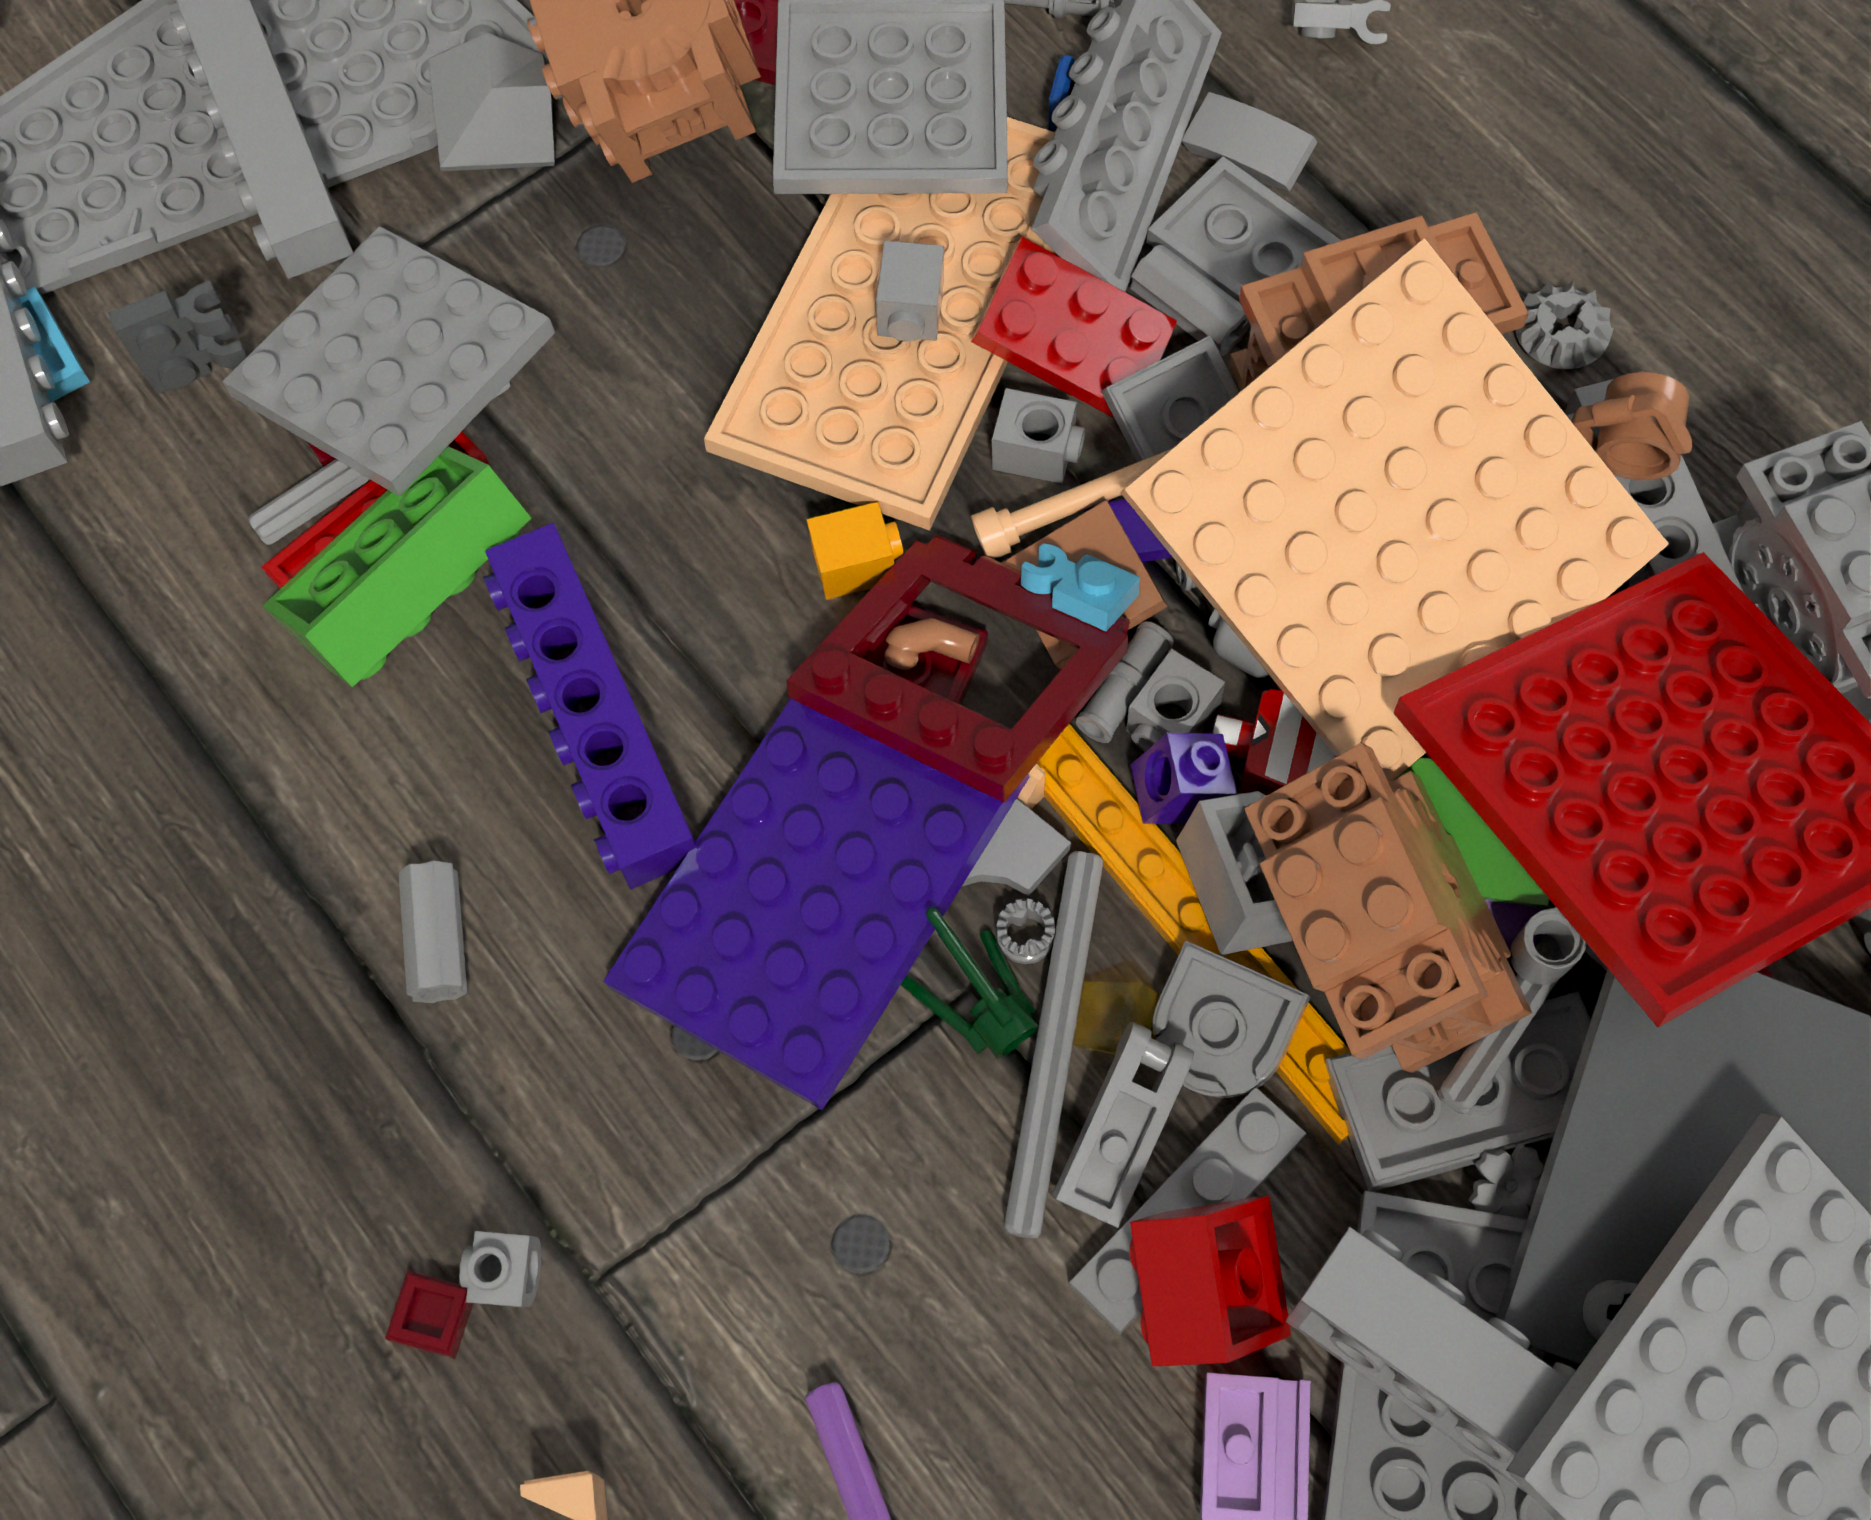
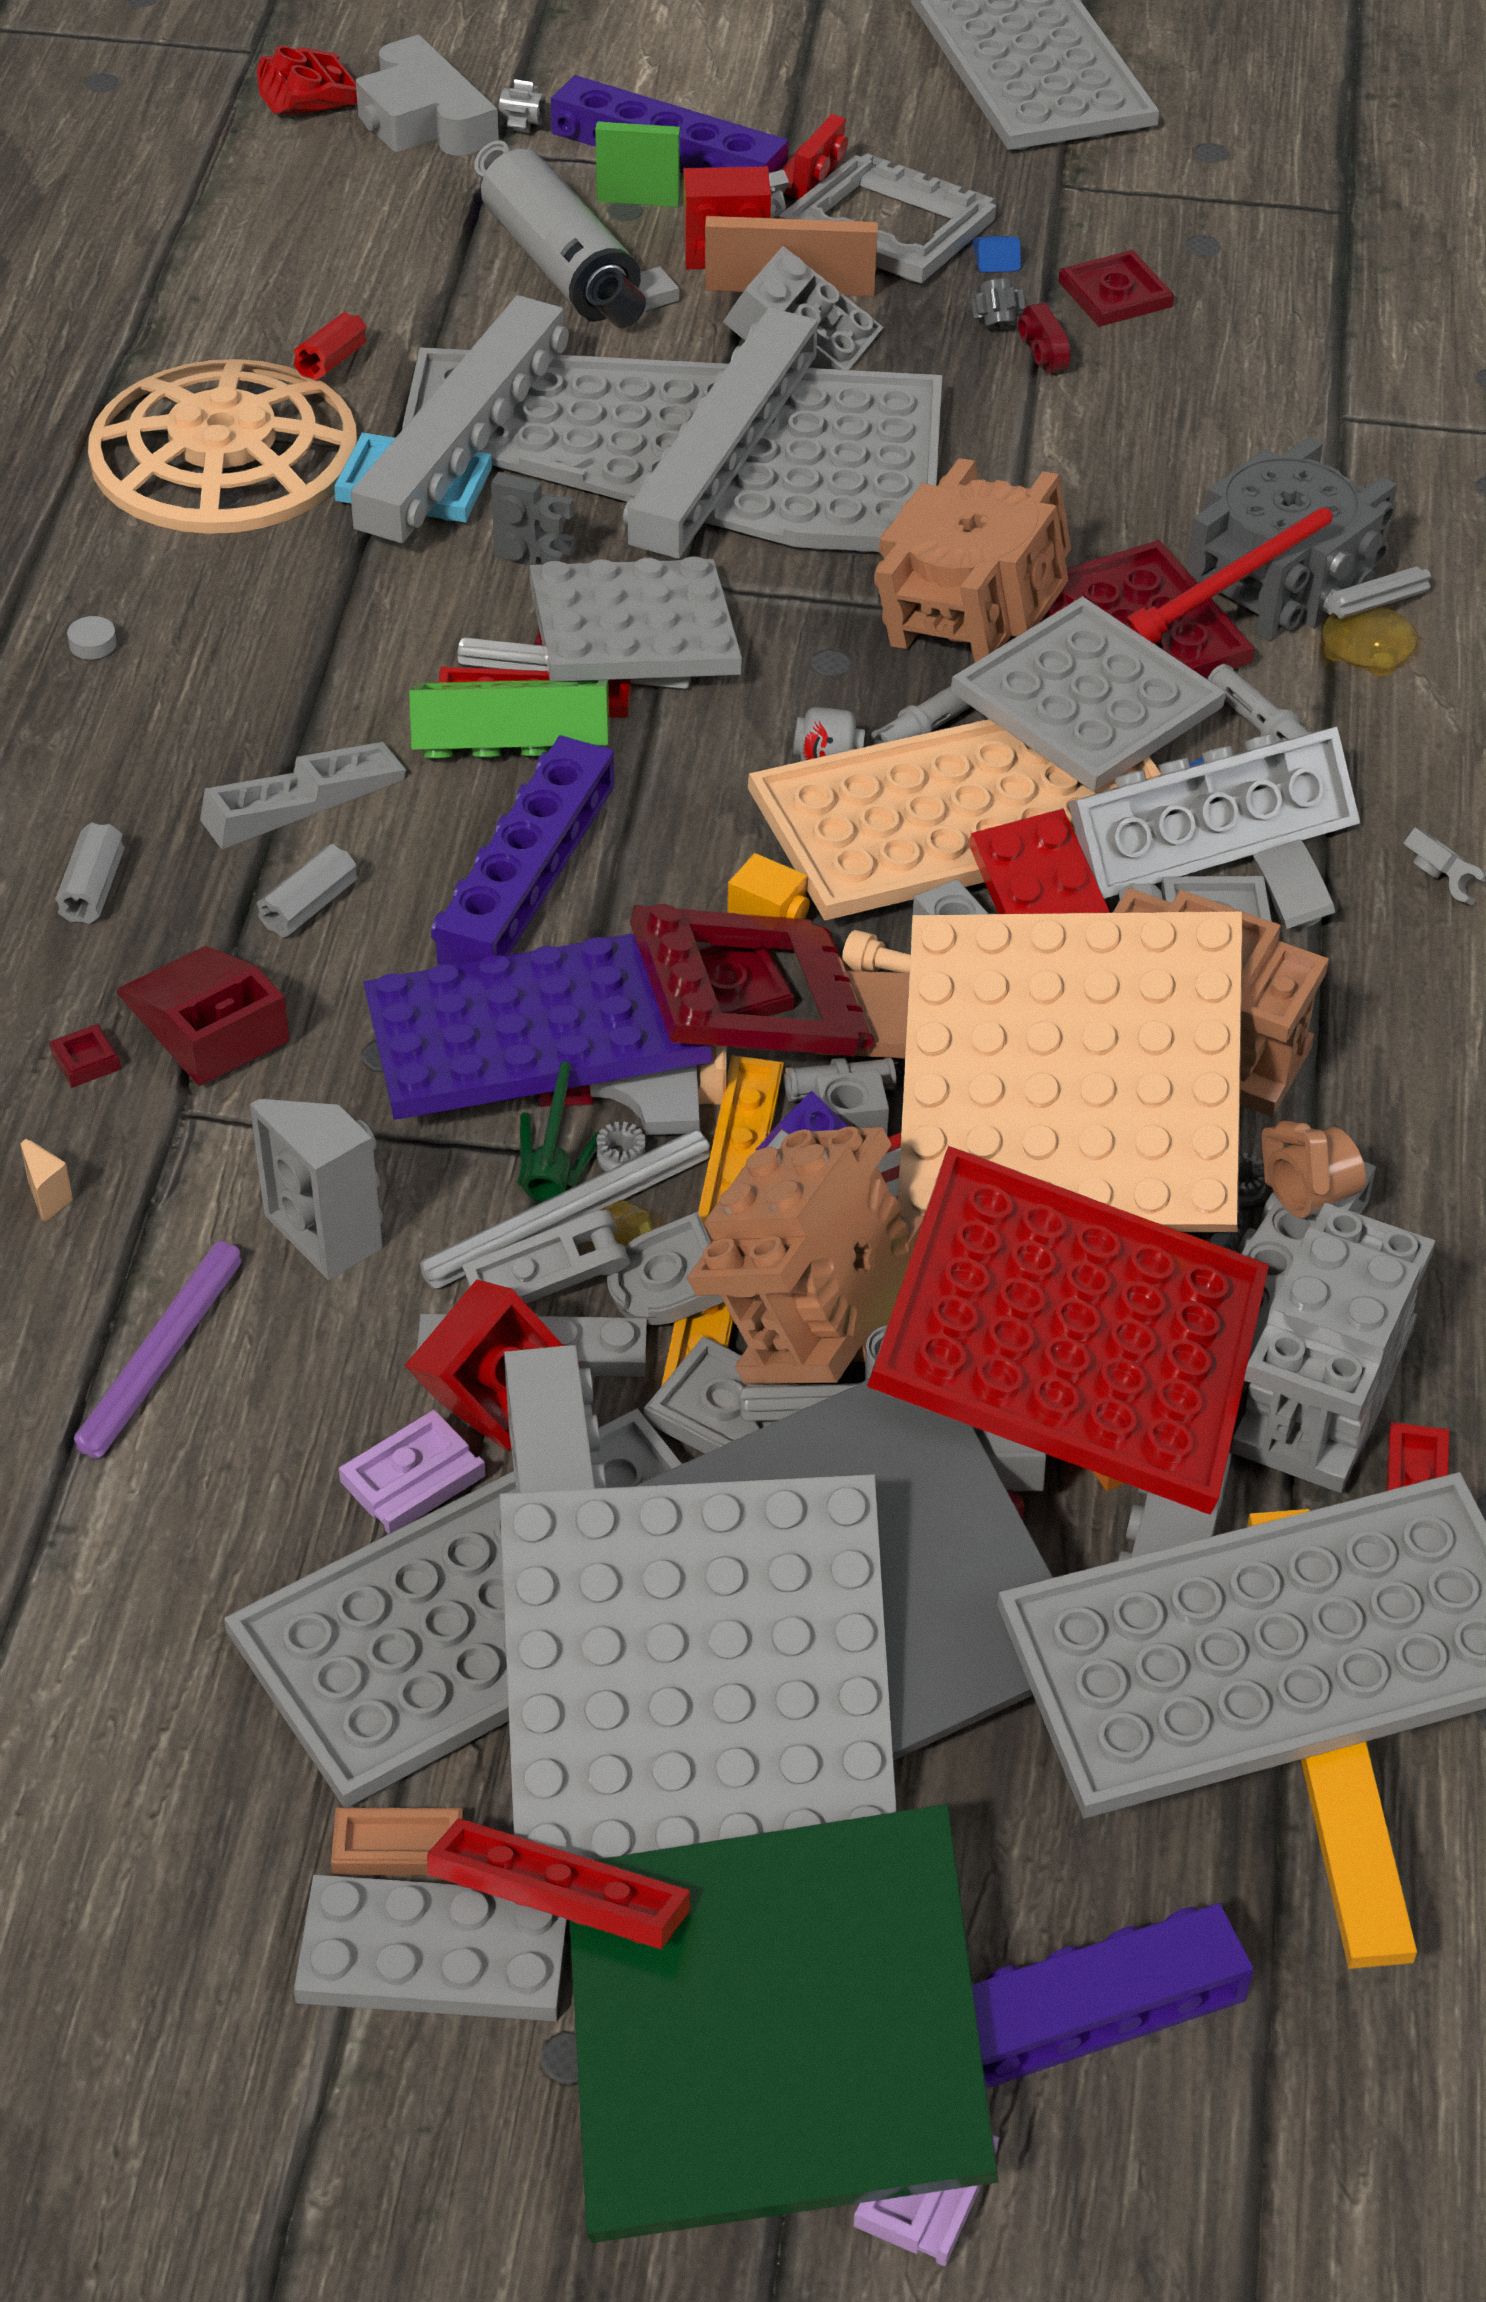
camera: 40 degrees right, 20 degrees down
light grey slope [428,32,555,171] -> none
light grey plate [459,1231,542,1307] -> none
light grey brick [876,241,944,342] -> none
nougat arm [884,618,979,670] -> none
medium azure plate [1021,544,1140,631] -> none
light grey gear [1515,281,1614,369] -> none
none -> light grey axle [55,822,125,924]
none -> dark red slope [116,945,290,1086]
none -> light grey slope [200,742,406,849]
none -> light grey slope [250,1099,383,1281]
none -> light grey head [793,707,865,762]
none -> light grey pin [869,686,972,746]

